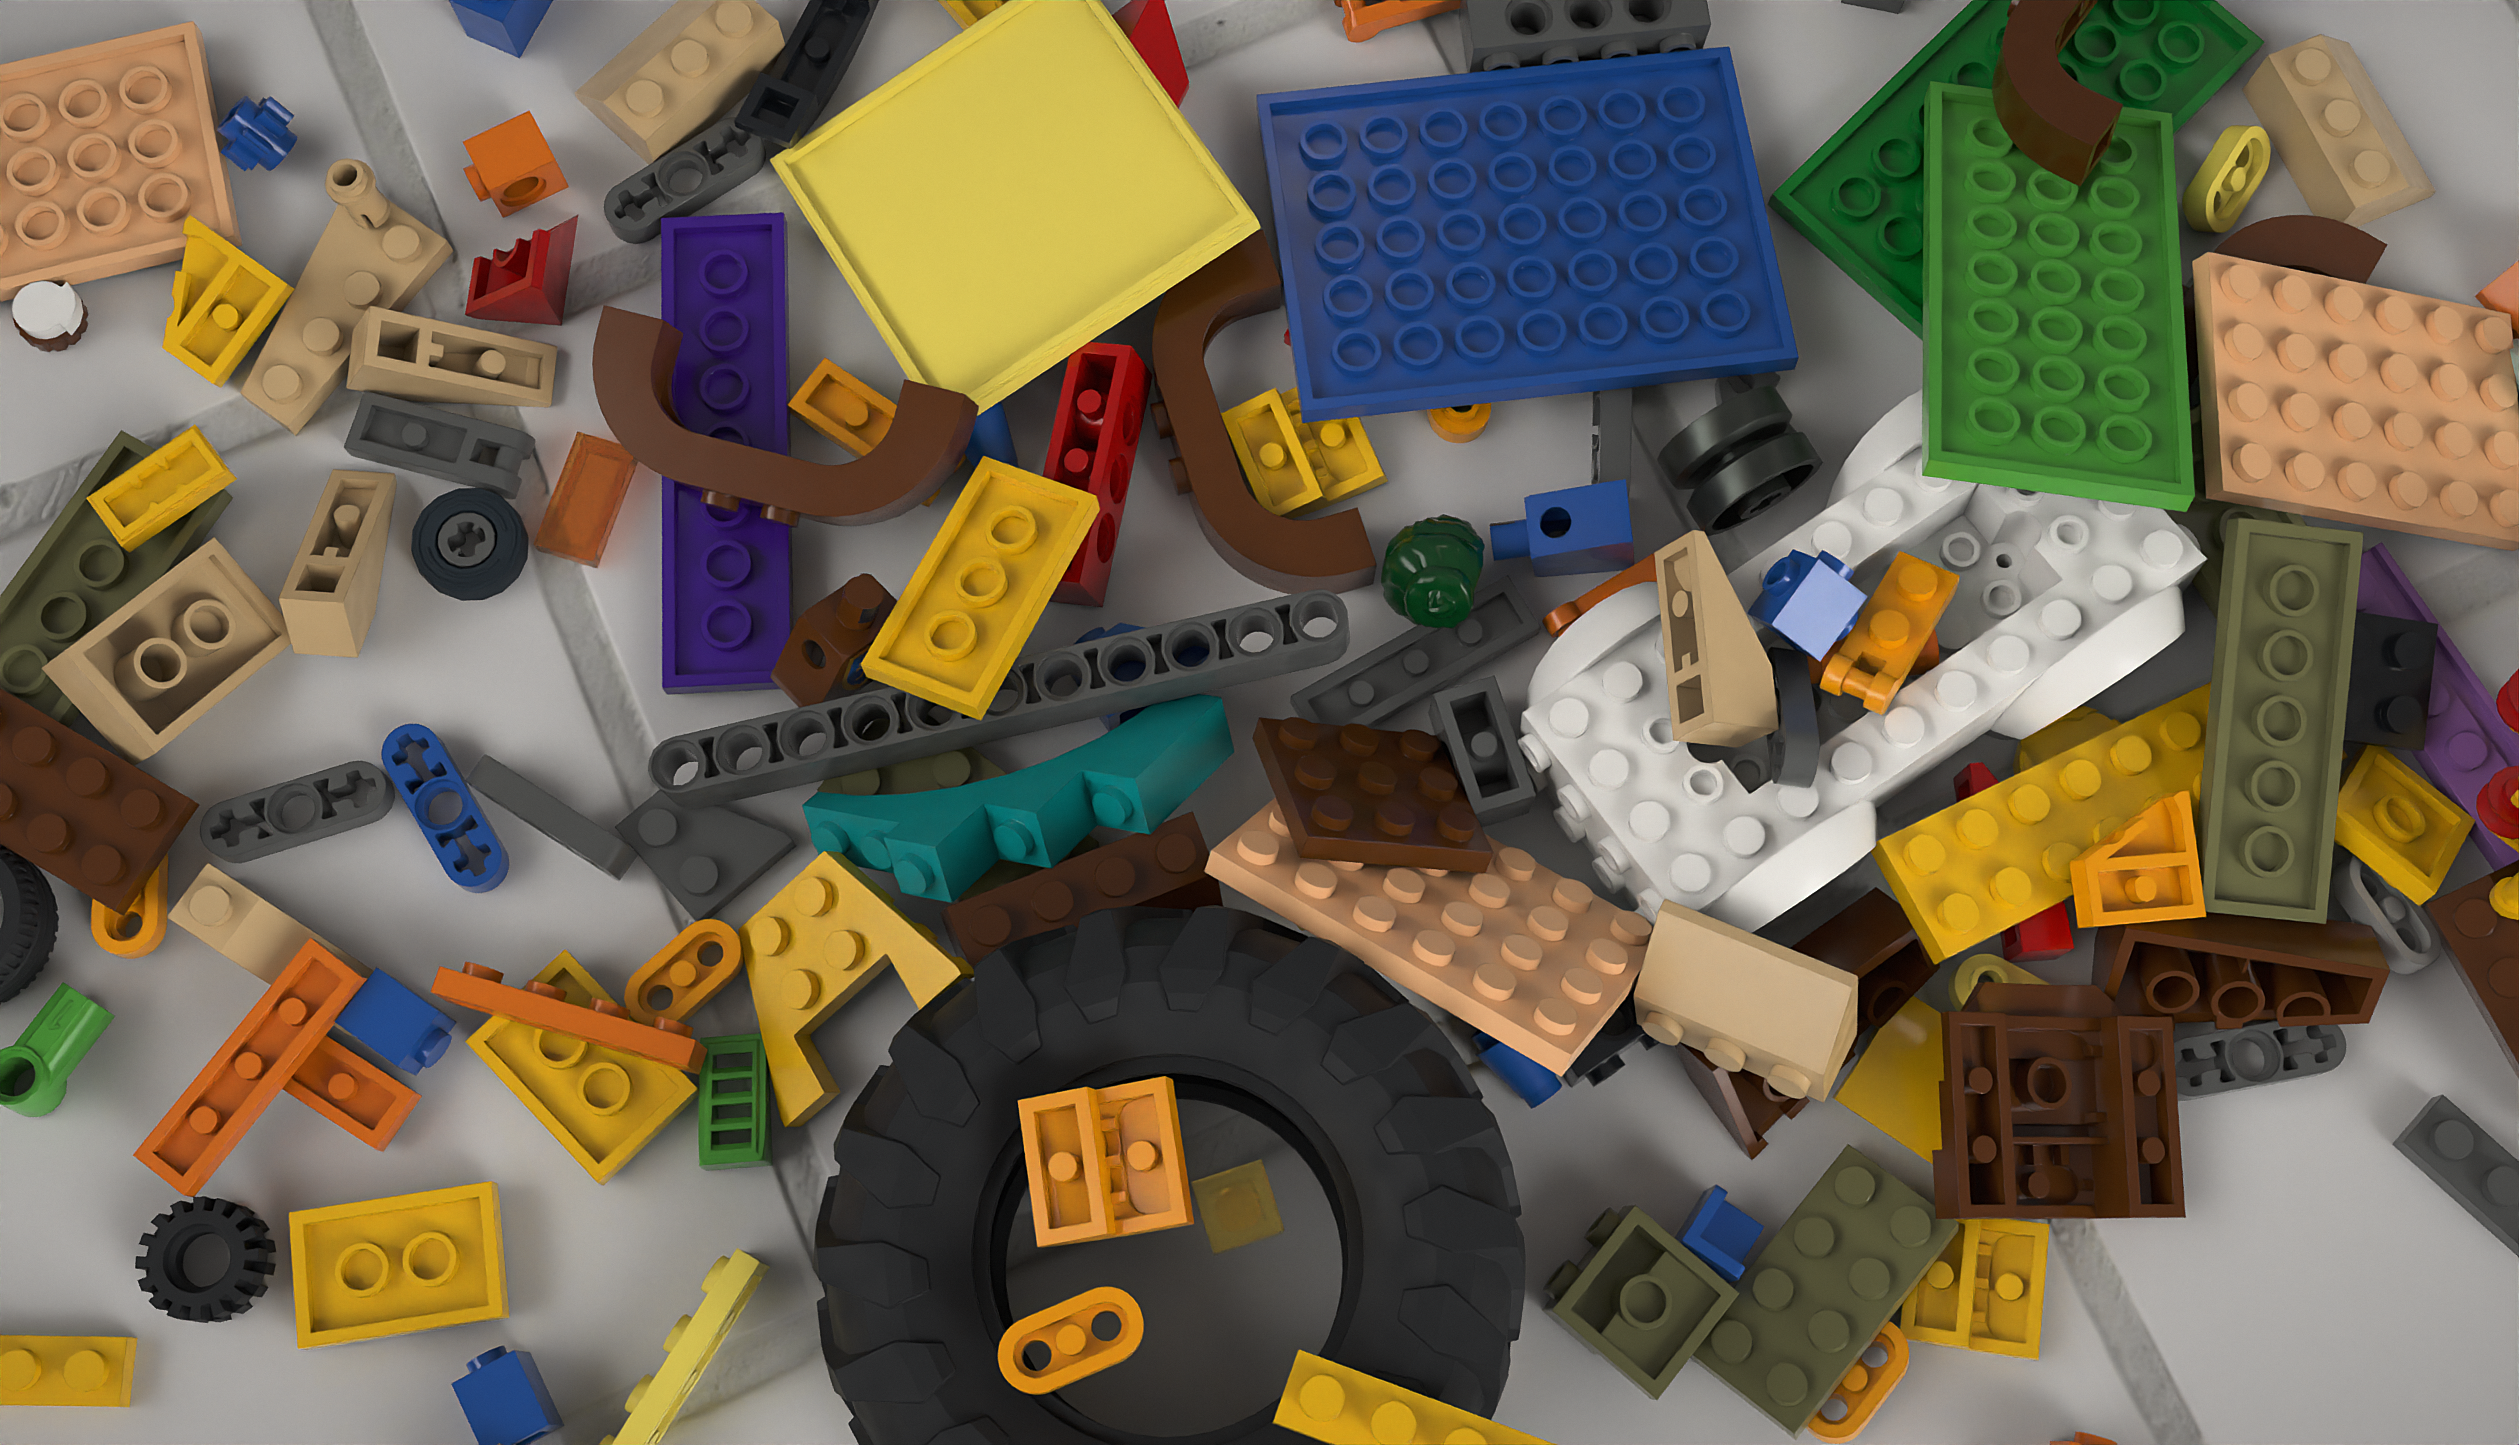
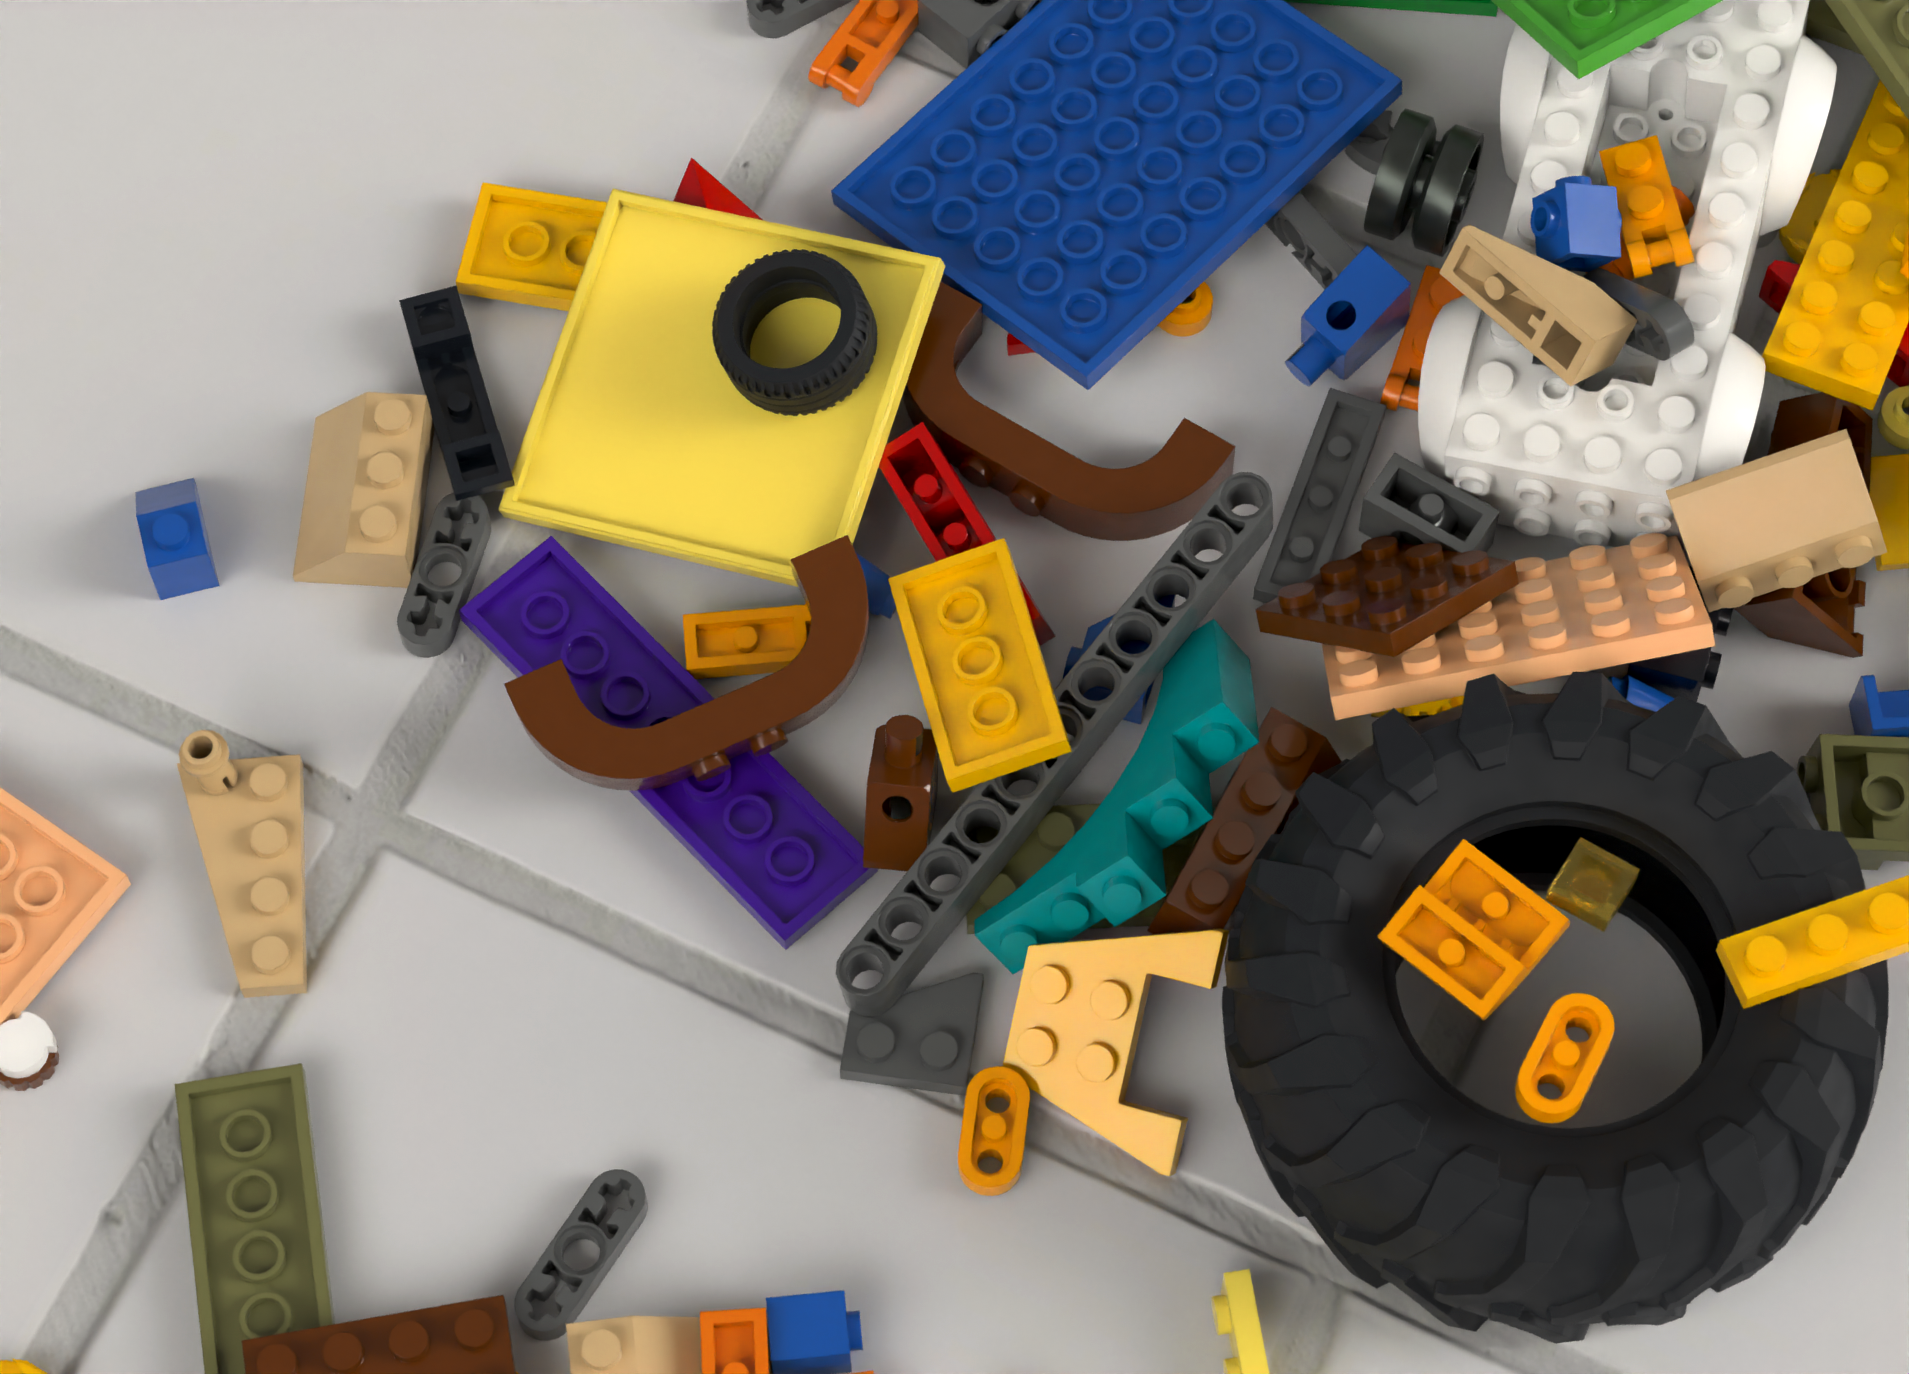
camera: 35 degrees left, 10 degrees down
tan slope [42,537,291,766] -> none
yellow plate [87,424,237,553] -> none
yellow wing [162,215,295,388] -> none
blue gear [217,96,298,171] -> none
tan slope [278,469,397,658] -> none
dark grey plate [344,391,536,499] -> none
tan slope [346,306,557,407] -> none
blue beam [381,724,509,893] -> none
black bush [411,488,529,601] -> none
orange plate [430,962,708,1075] -> none
orange brick [463,110,569,218] -> none
red slope [465,214,579,326] -> none
dark grey beam [465,754,638,881] -> none
yellow plate [465,949,699,1186] -> none
clear orange tile [533,431,638,568] -> none
bright green slope [698,1033,773,1171] -> none
yellow slope [1221,386,1388,519] -> none
dark green hair [1381,514,1485,629] -> none
none -> black tyre [712,249,877,416]

